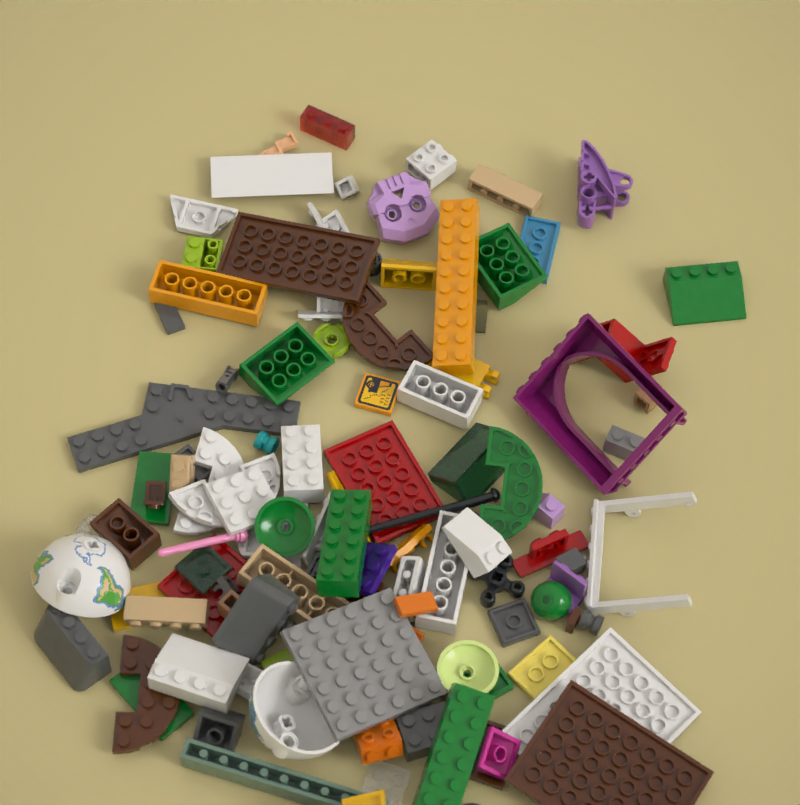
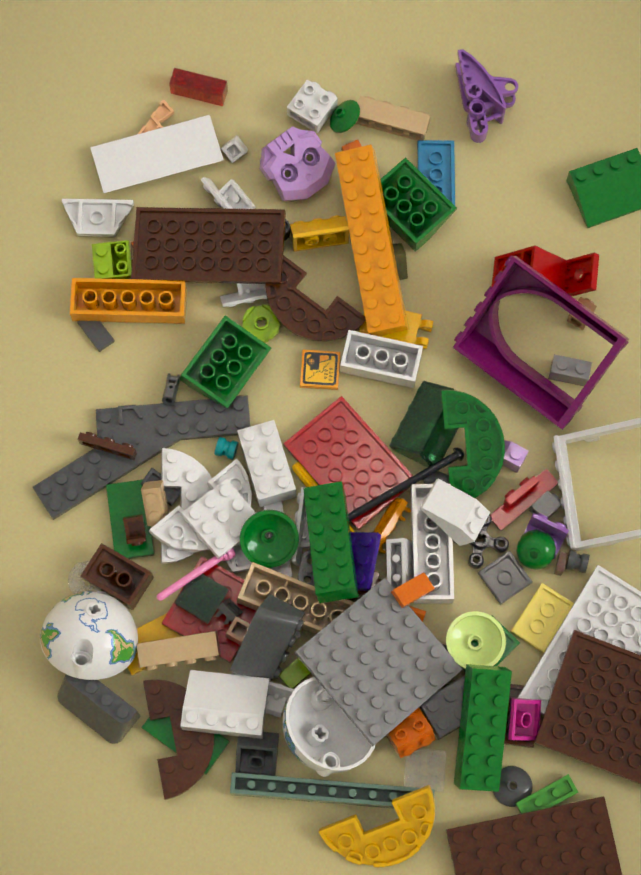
camera: 10 degrees left, 15 degrees up
none -> reddish brown plate [78,432,137,460]
none -> green dish [330,100,360,133]

